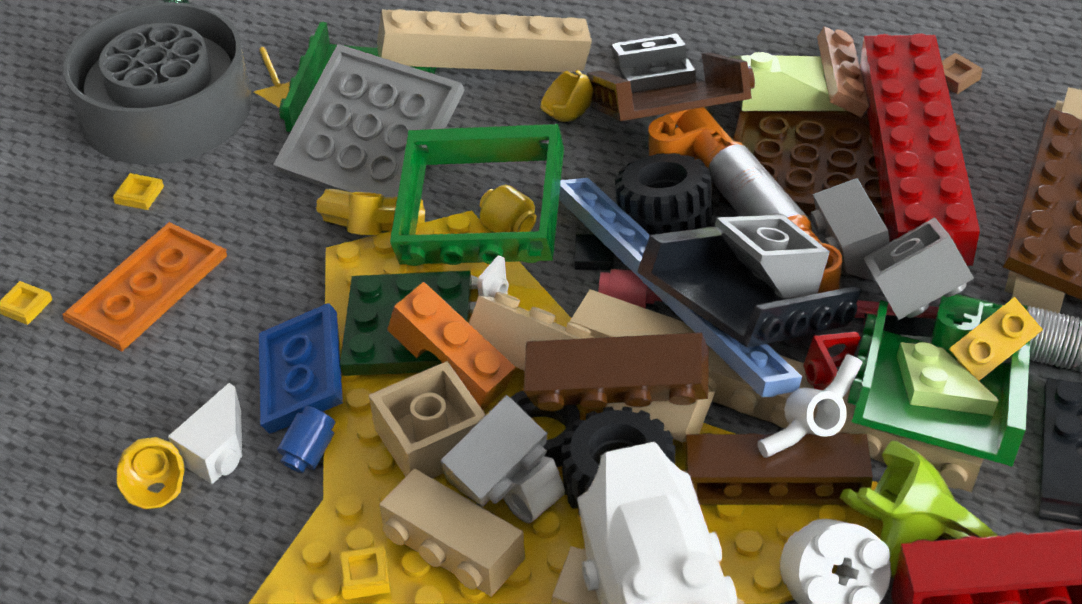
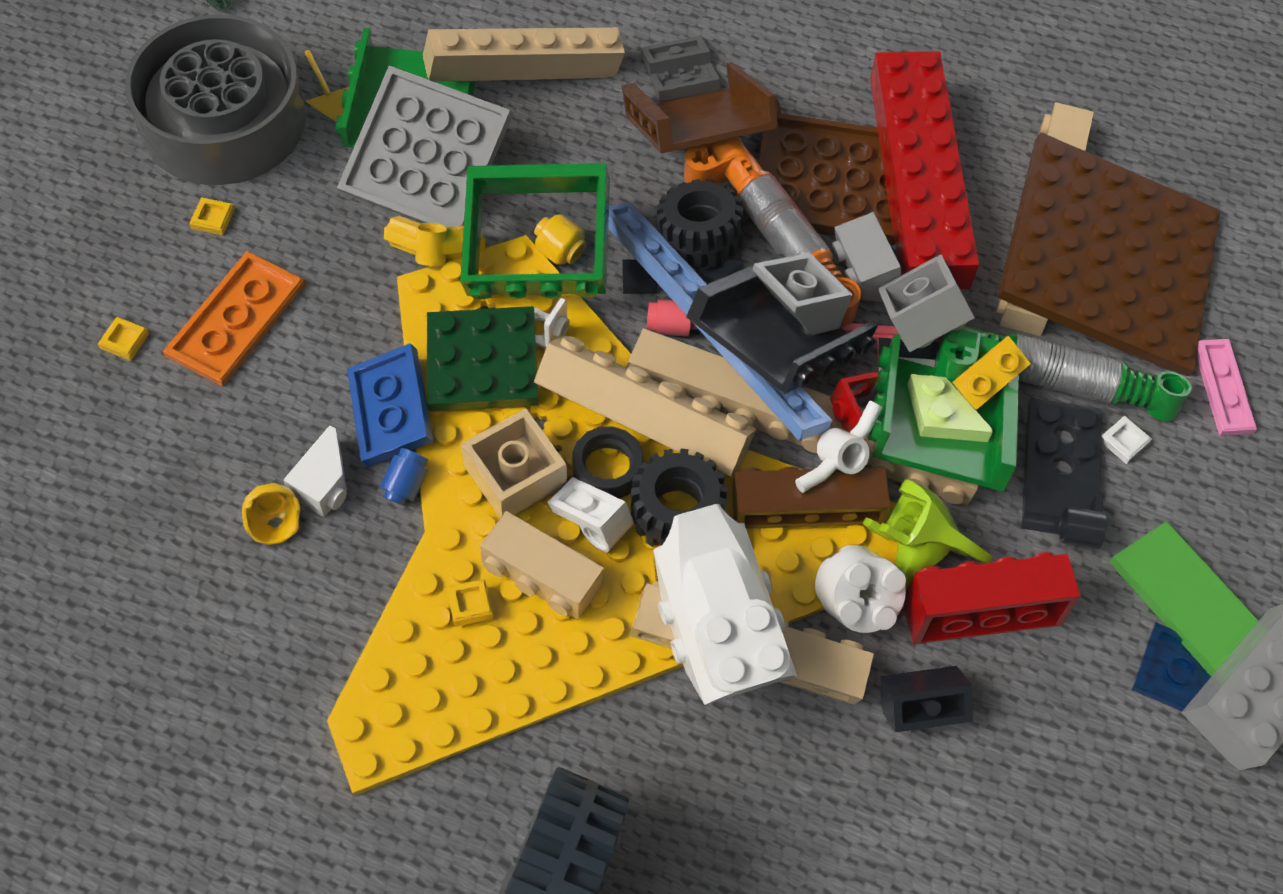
camera: 10 degrees left, 15 degrees up
orange arch [387,282,516,410] -> none
light grey slope [441,395,547,507] -> none
reddish brown brick [524,332,709,411] -> none
yellow hair [540,70,594,122] -> none
yellowish green slope [730,52,847,111] -> none
nougat plate [817,26,869,117] -> none
medium nougat plate [942,52,983,94] -> none

